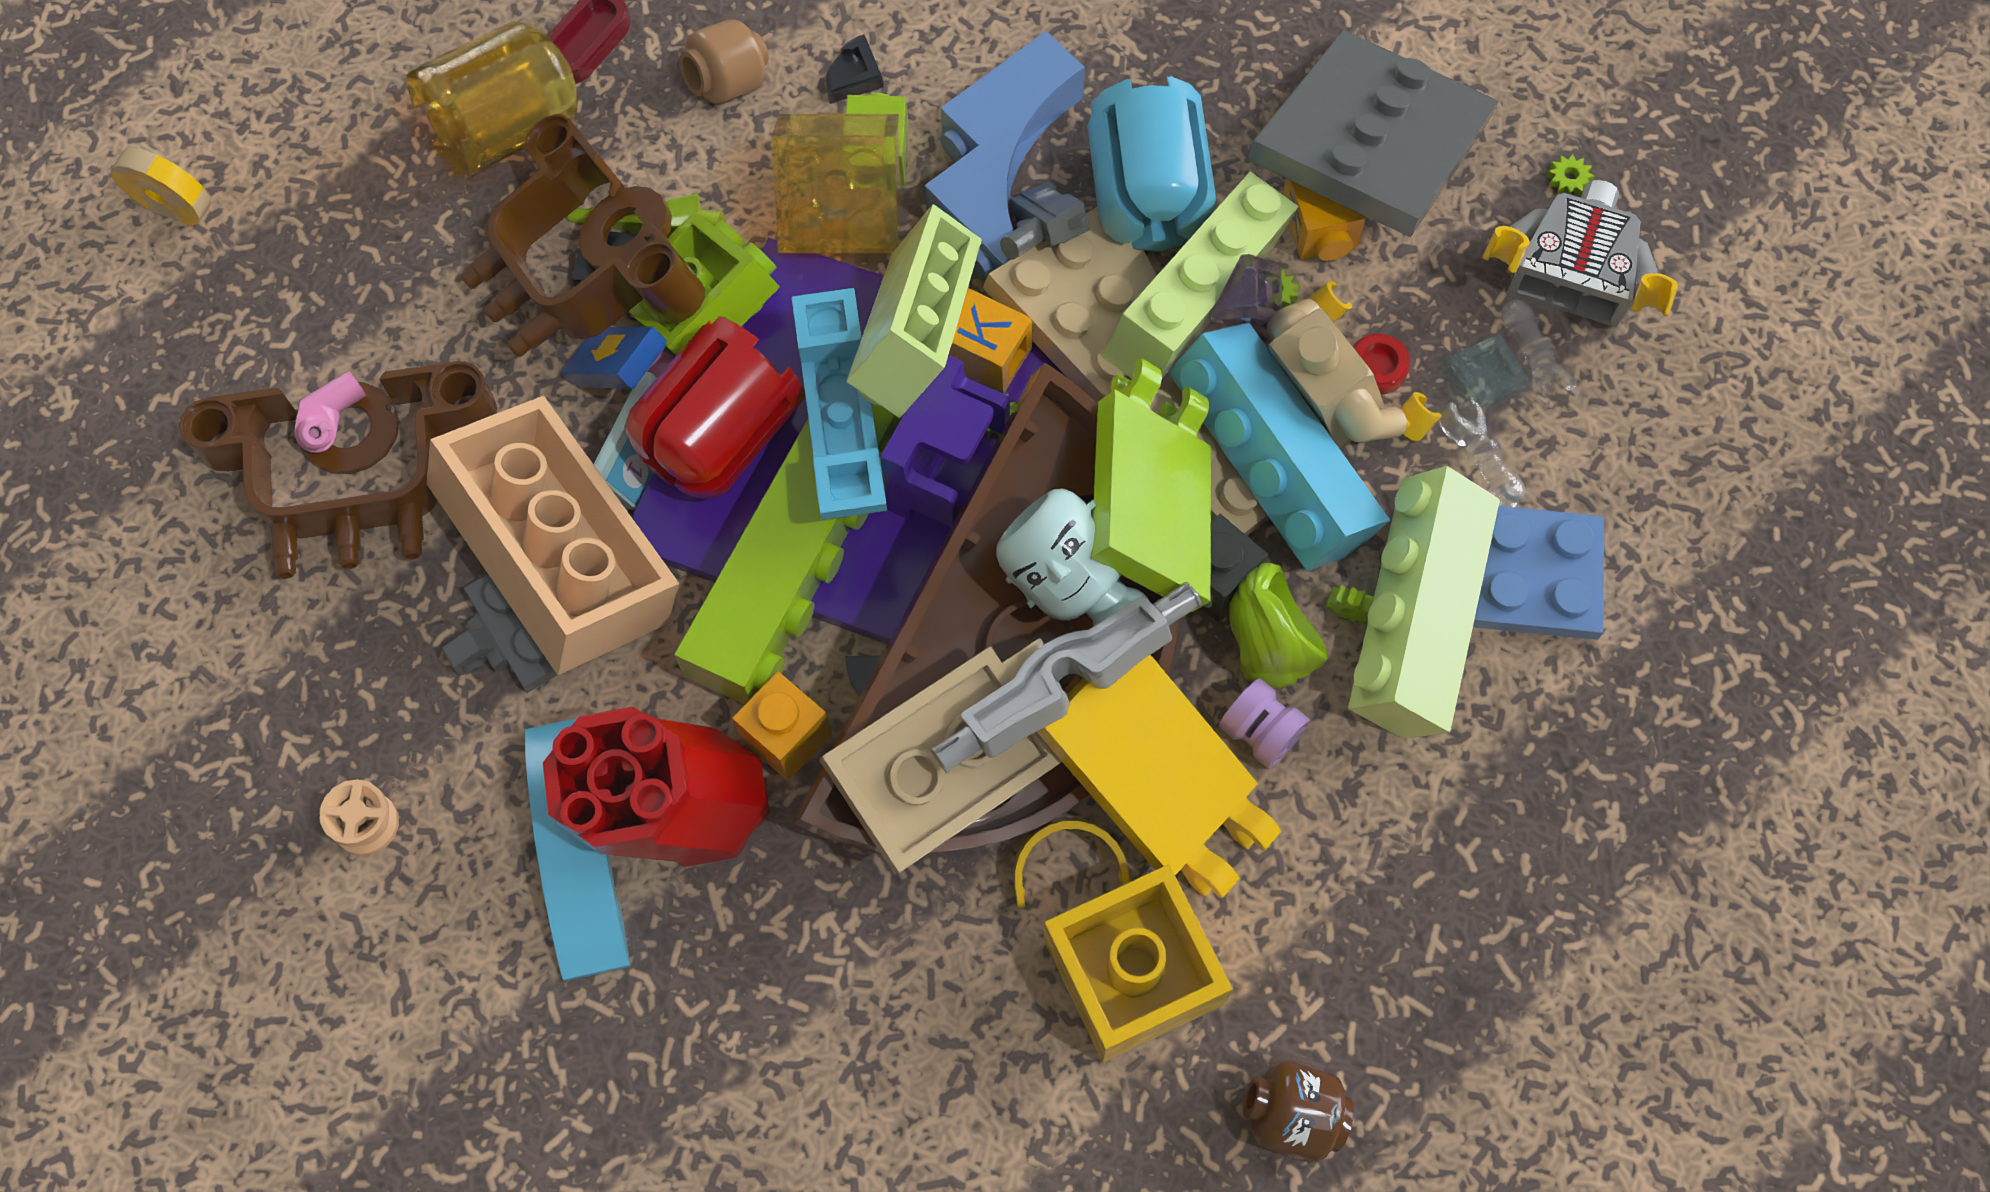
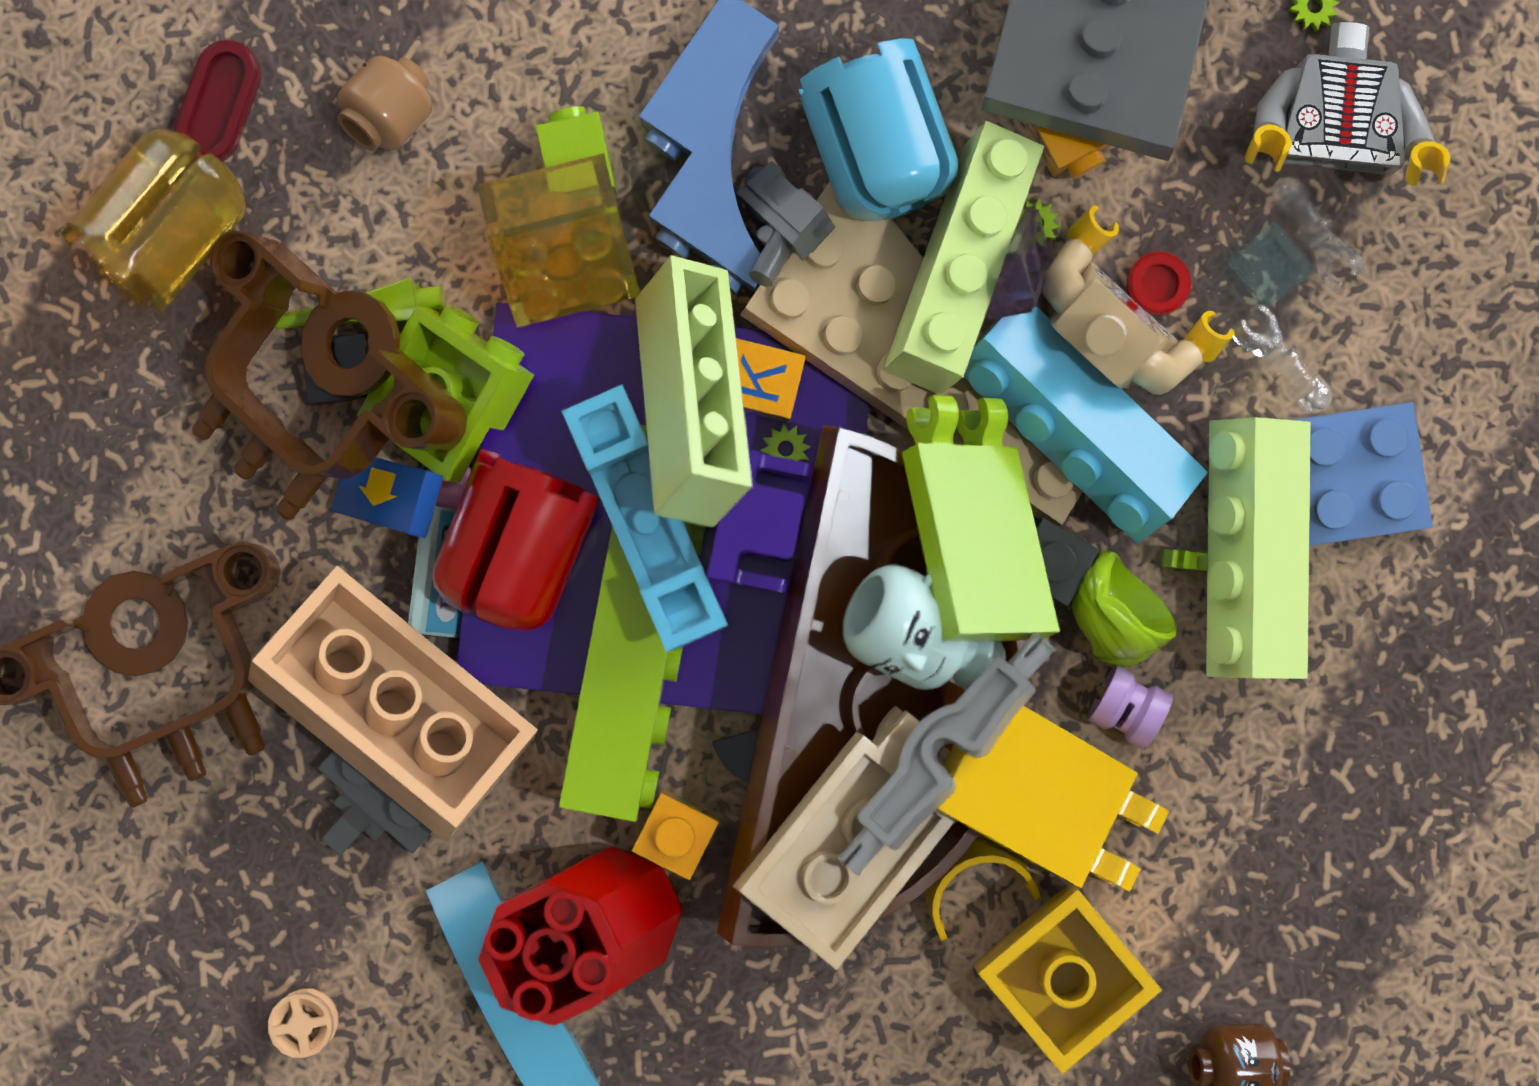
camera: 20 degrees left, 20 degrees up
bright pink arm [295,370,366,452] -> none
black tile [826,34,884,104] -> none

